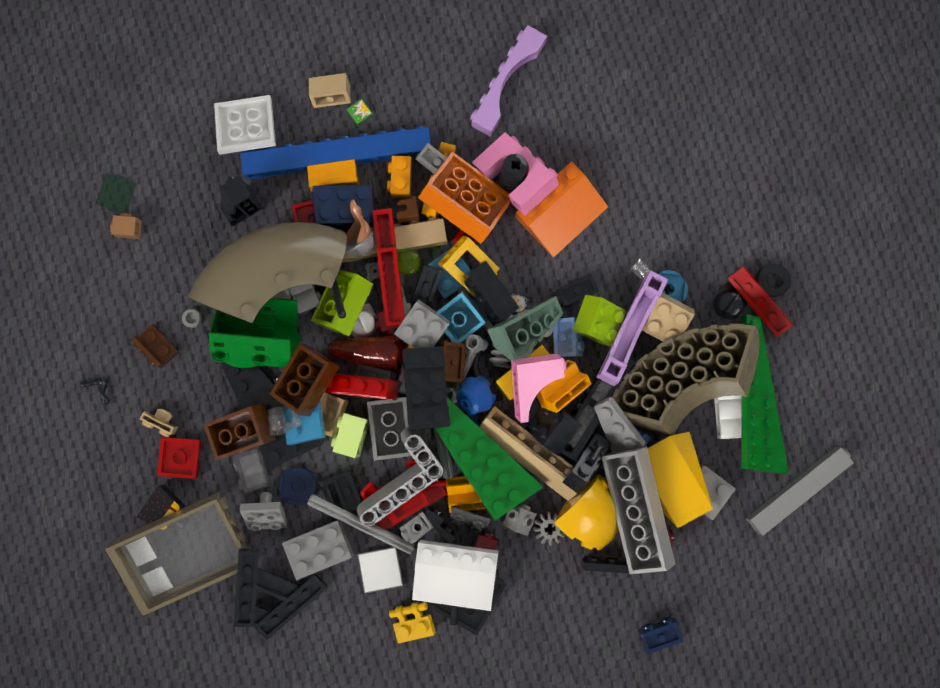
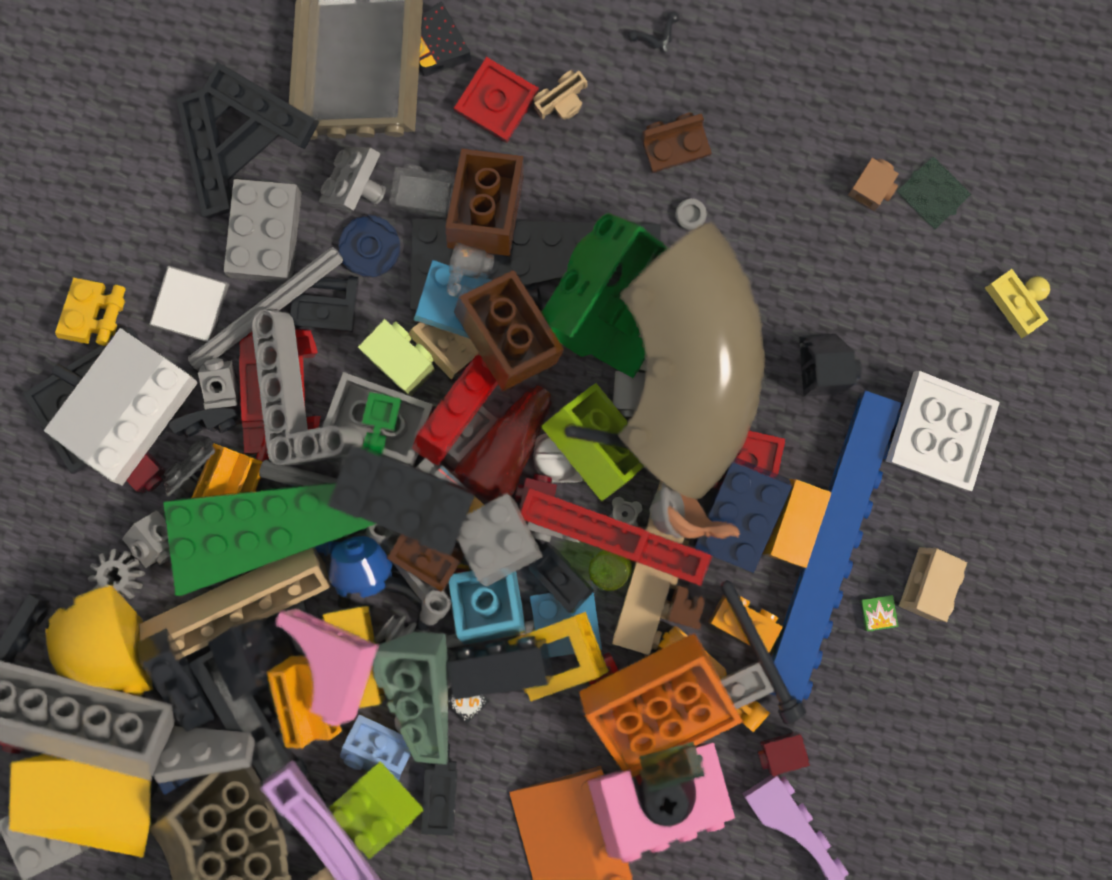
camera: 115 degrees right, 0 degrees up
none -> green plate [362,392,401,454]
none -> piece [639,742,706,792]
none -> black piece [721,580,807,724]
none -> dark red brick [757,731,810,776]
none -> light yellow plate [985,269,1050,339]

